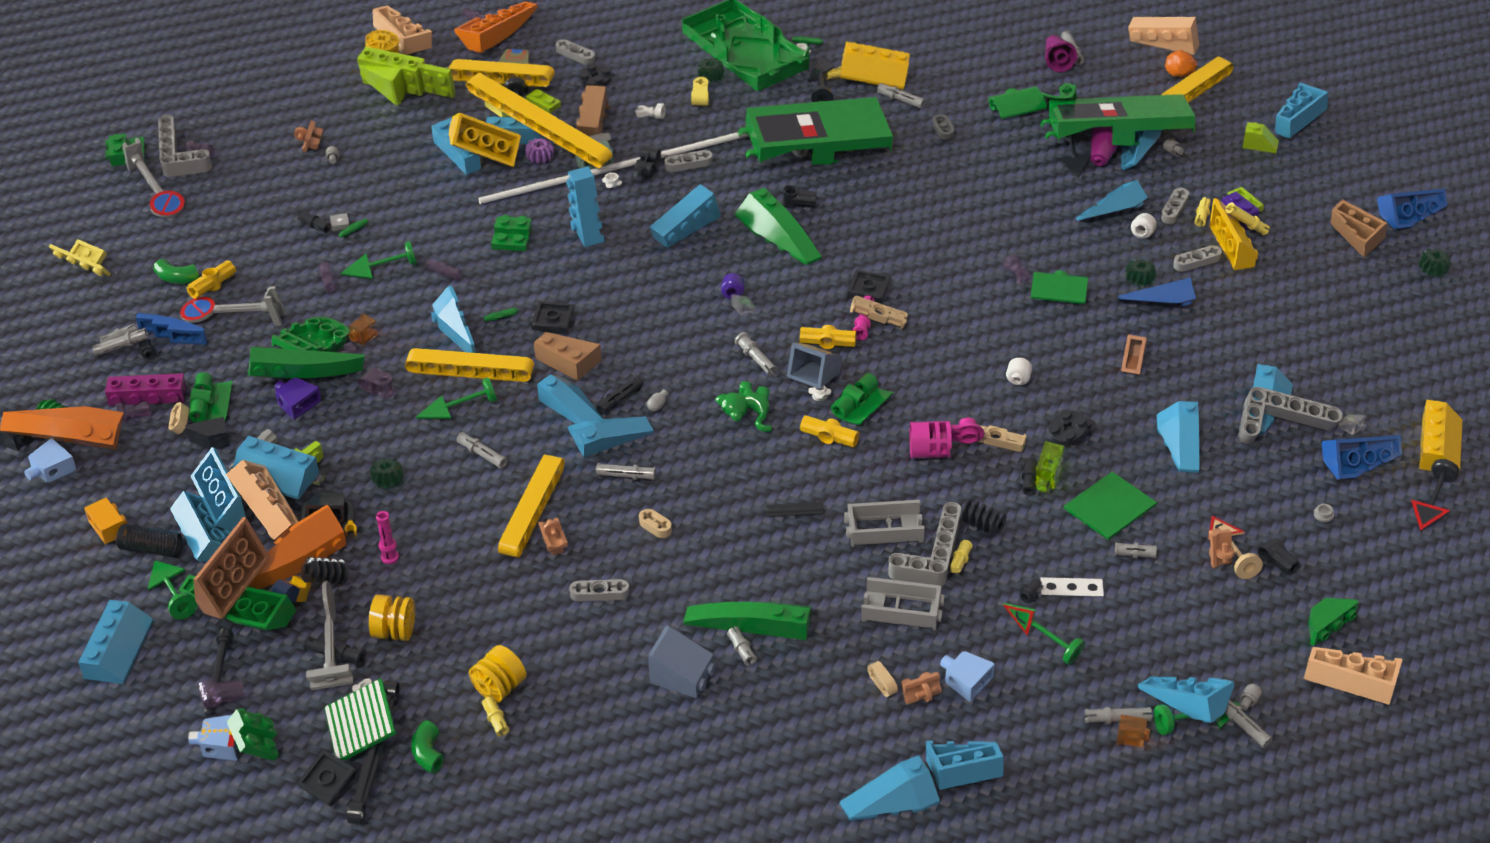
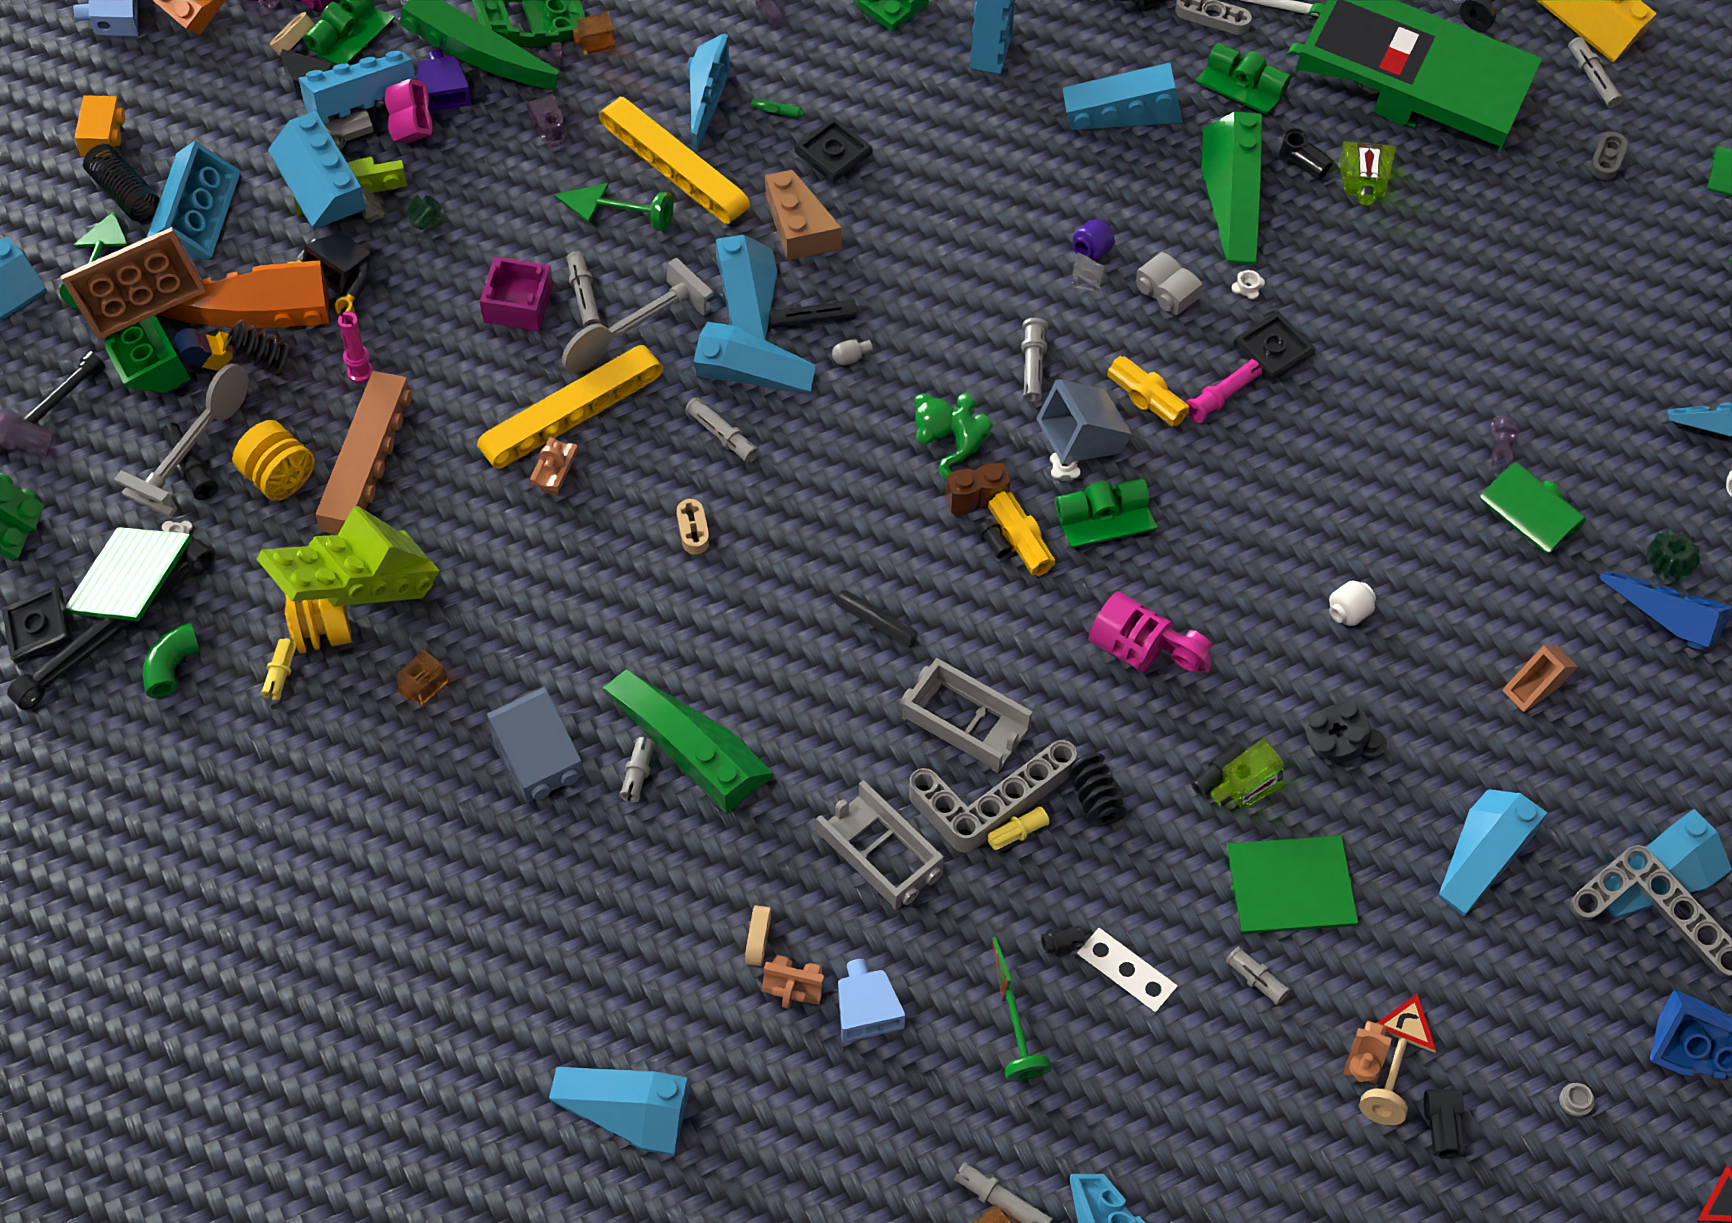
camera: 35 degrees right, 15 degrees up
dark azure slope [191,447,246,531] -> none
light nougat wedge [226,460,299,540] -> none
clear green gear [370,457,404,489] -> none
light grey beam [569,579,629,601] -> none
tan piece [850,296,908,329] -> none
dark azure wedge [926,741,1003,790] -> none
tan piece [977,425,1027,452] -> none
none -> lime wedge [257,506,440,607]
none -> dark azure wedge [298,51,416,124]
none -> nougat brick [315,371,412,535]
none -> dark pink brick [385,78,432,144]
none -> clear orange window [396,649,448,706]
none -> clear green gear [406,195,443,230]
none -> magenta container [480,256,553,331]
none -> light grey piece [562,258,713,373]
none -> reddish brown brick [945,463,1010,514]
none -> black pin [978,519,1013,559]
none -> light grey brick [1136,252,1203,315]
none -> green panel [1195,42,1291,114]
none -> white plate [1232,270,1265,300]
none -> clear neon green torso [1339,141,1396,205]

